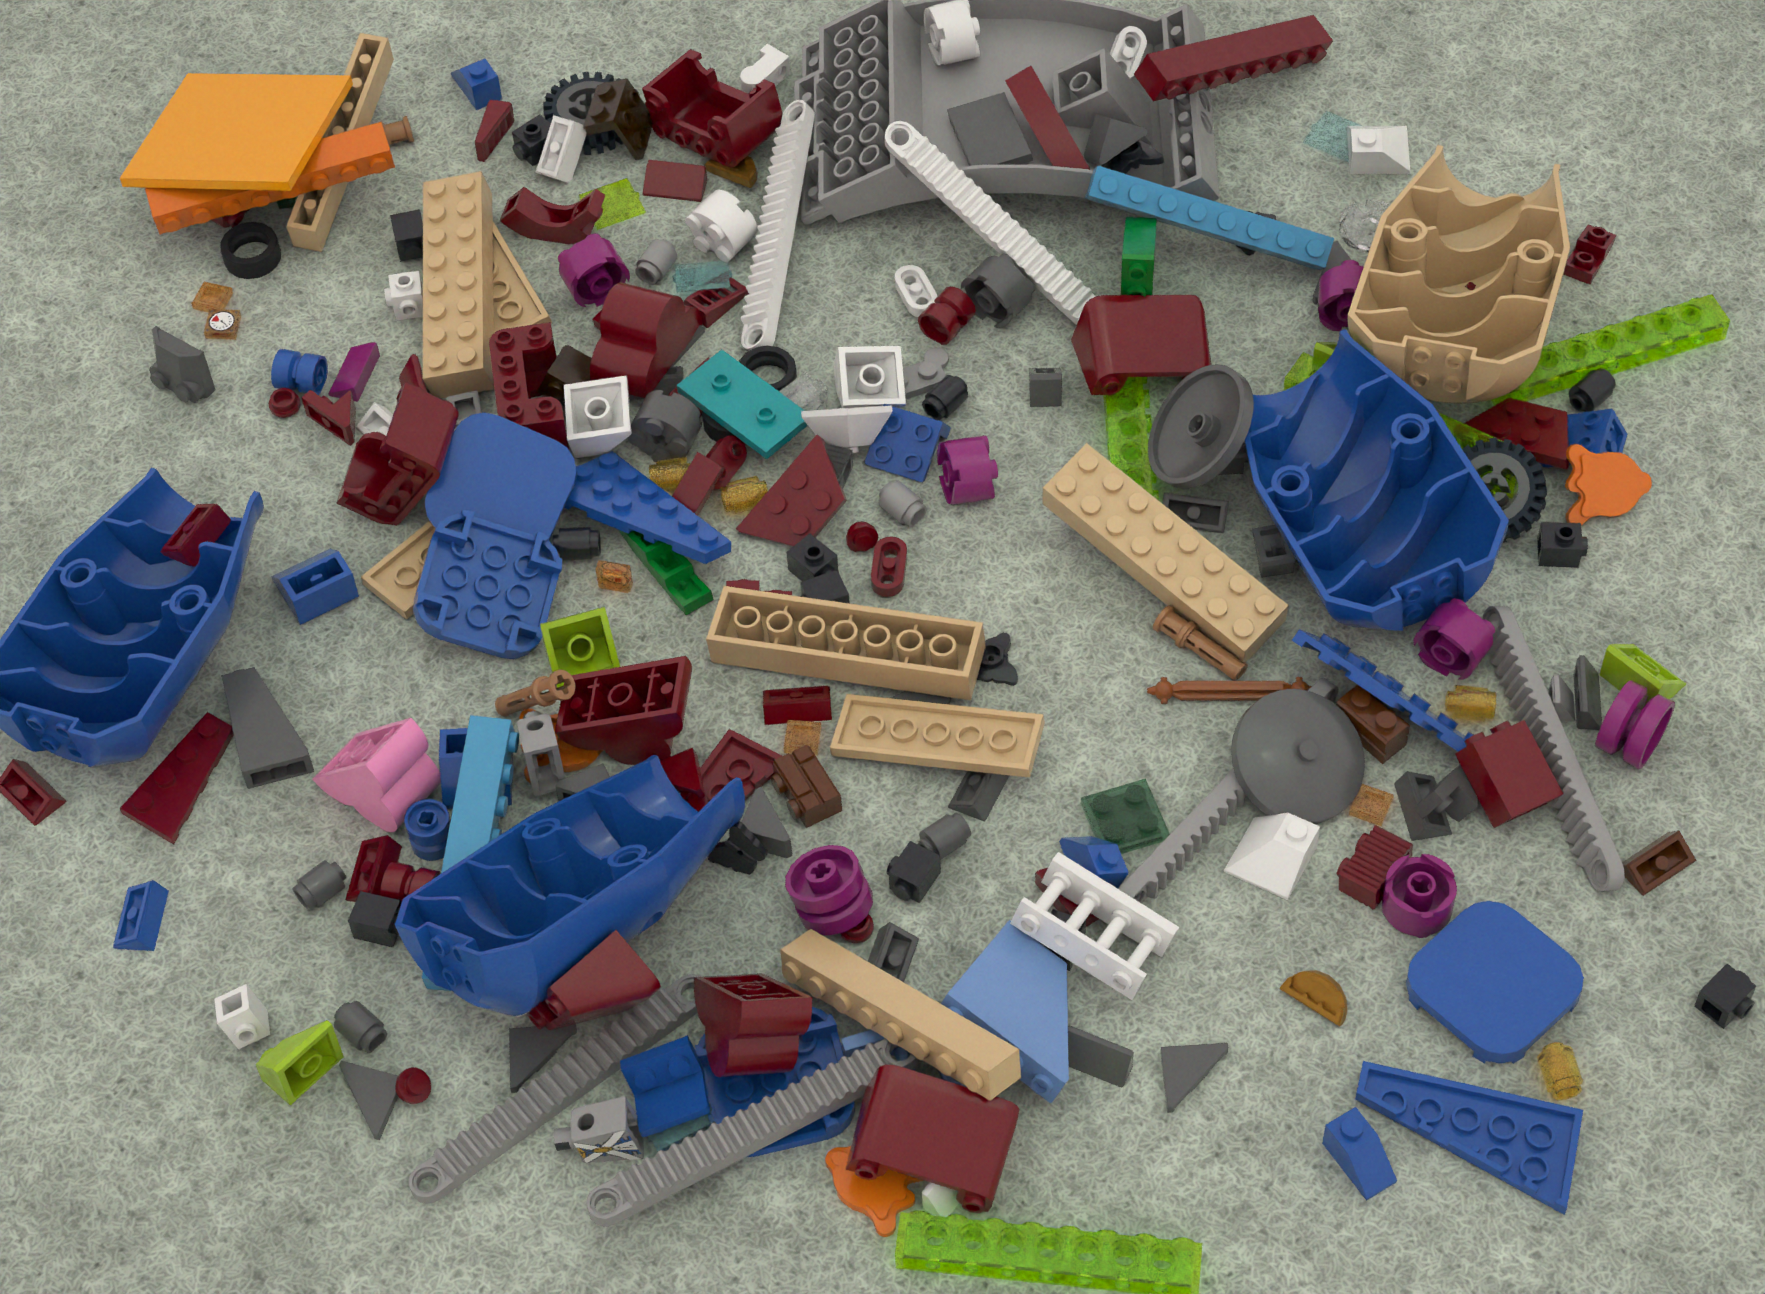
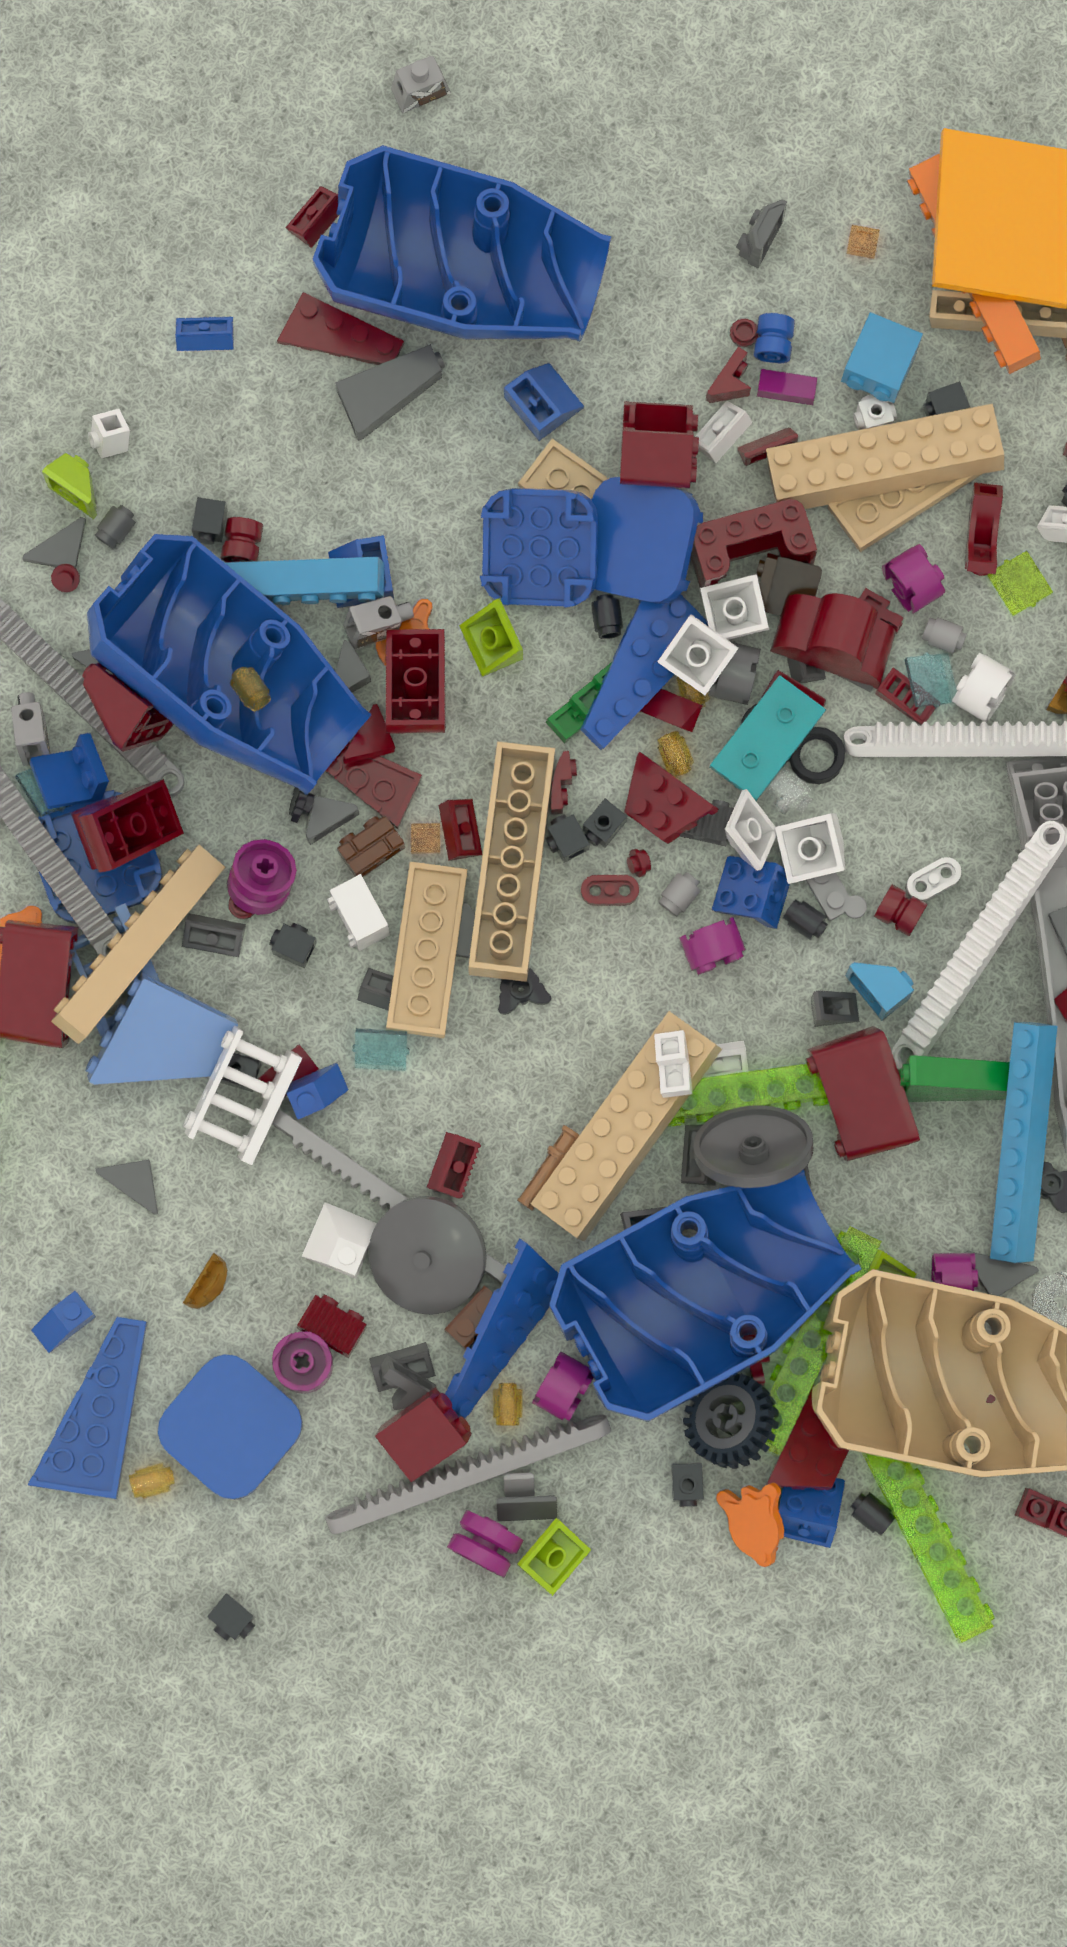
camera: 80 degrees right, 25 degrees up
dark red slope [161,504,231,567] -> none
tile [204,309,241,340] -> none
black tyre [220,222,281,279] -> none
dark grey brick [292,860,346,910] -> none
bright pink brick [312,718,441,832] -> none
dark red slope [345,835,402,902] -> none
blue wheel [404,799,451,861] -> none
light grey slope [447,390,483,427] -> none
medium nougat pin [495,670,575,717] -> none
clear orange tile [595,560,633,593] -> none
dark red slope [643,160,707,202] -> none
dark red plate [706,435,747,491] -> none
dark grey brick [918,813,971,860] -> none
dark grey brick [961,253,1036,328] -> none
dark grey slope [1068,1025,1134,1088] -> none
clear green plate [1081,778,1170,854] -> none
dark orange wheel [1147,677,1312,704] -> none
clear orange tile [1349,784,1394,827] -> none
reddish brown slope [1622,830,1697,896] -> none
none -> clear yellow brick [230,667,271,711]
none -> white container [327,874,390,951]
none -> clear light blue piece [352,1028,410,1071]
none -> dark red brick [426,1132,481,1199]
none -> white slope [654,1030,692,1098]
none -> white slope [658,615,738,695]
none -> dark azure slope [841,312,923,403]
none -> dark azure slope [845,962,914,1021]

